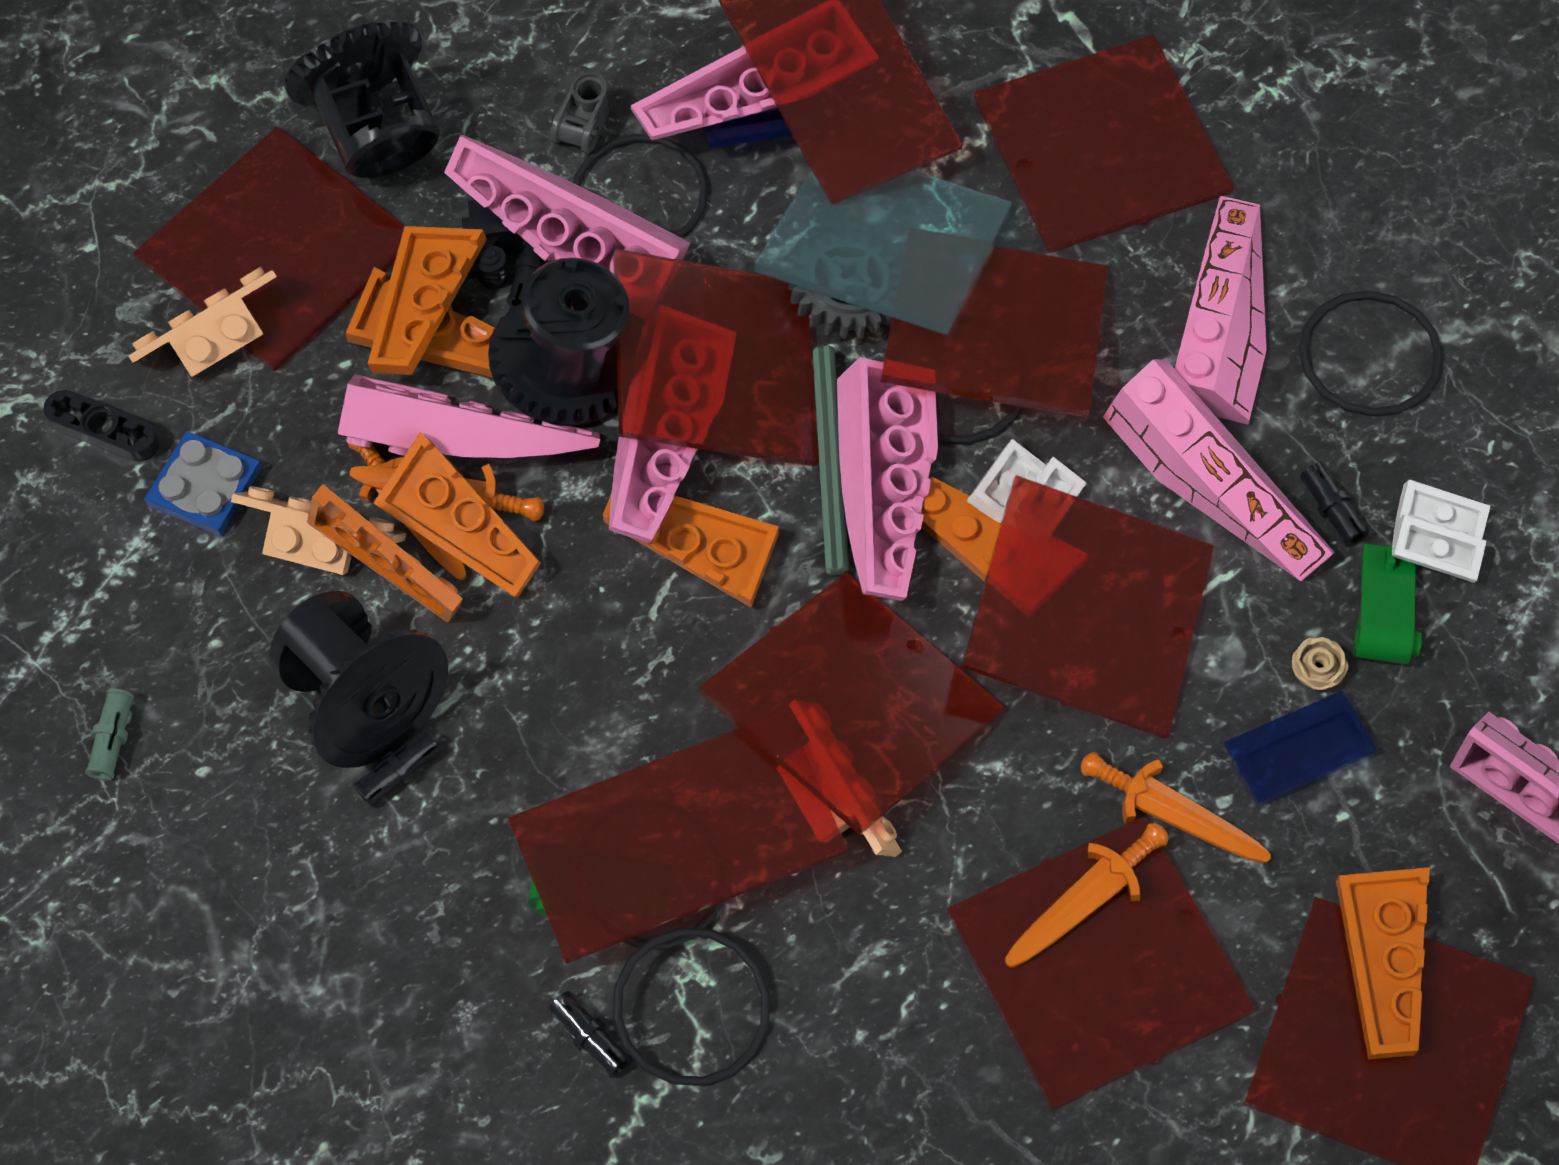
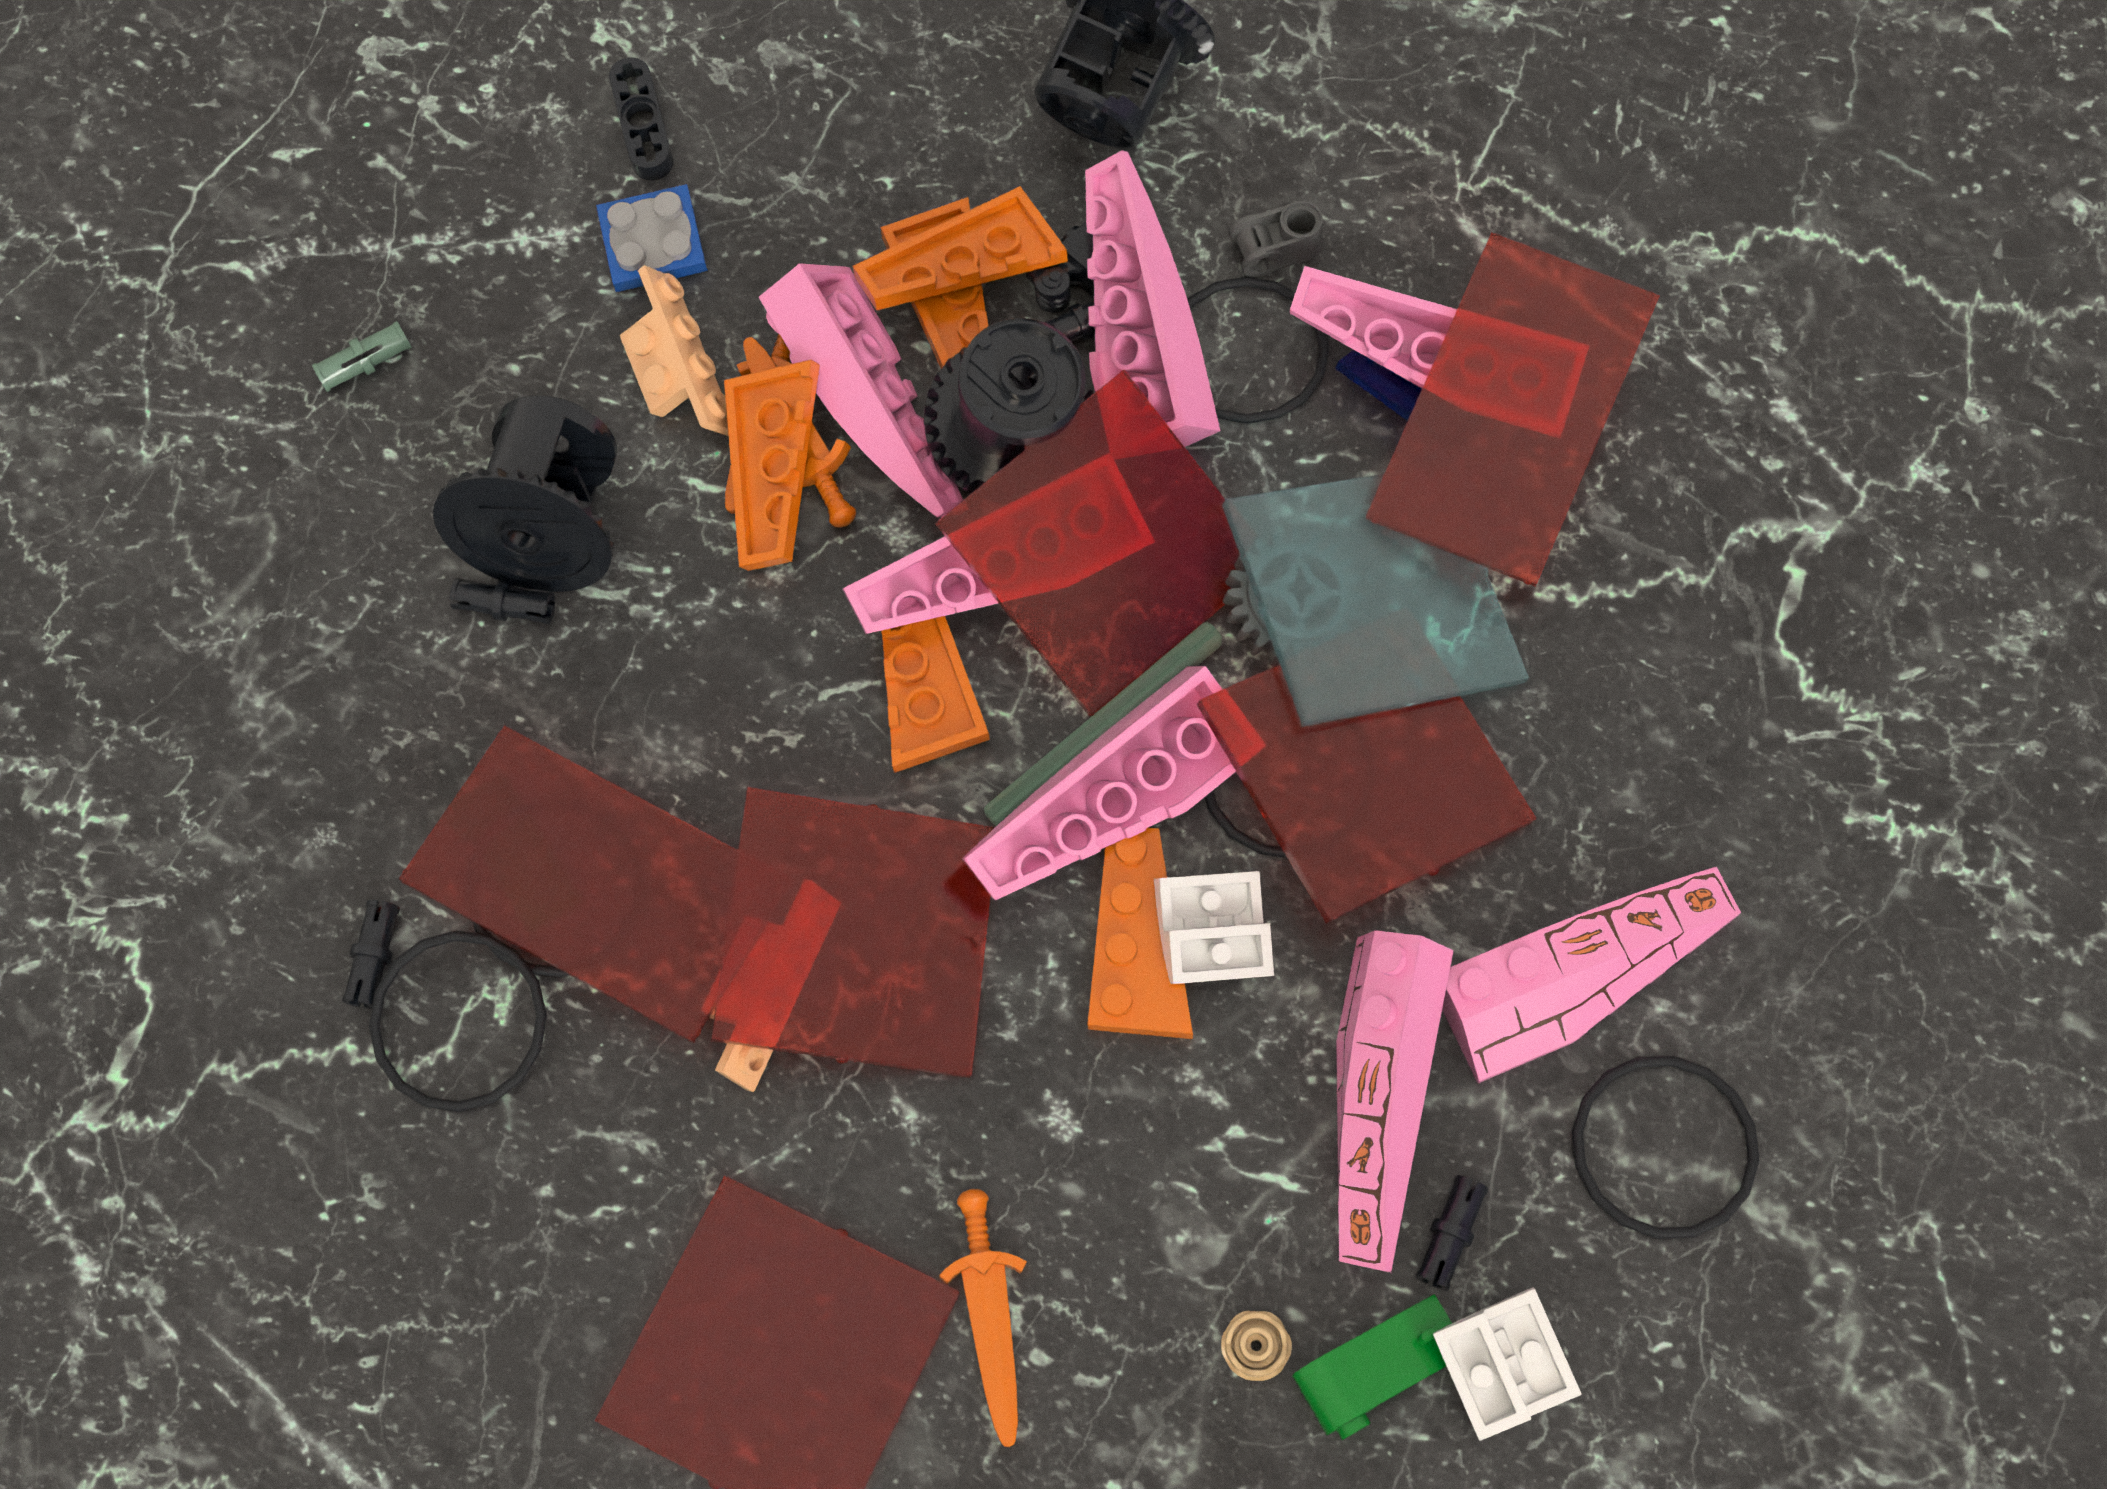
camera: 55 degrees right, 5 degrees up
light nougat bracket [128,267,277,377] -> none
clear red piece [134,127,405,372] -> none
orange wing [307,484,463,623] -> none
clear red piece [961,475,1214,739] -> none
clear red piece [974,35,1234,253] -> none
orange sword [1005,823,1168,968] -> none
clear blue piece [1224,691,1377,806] -> none

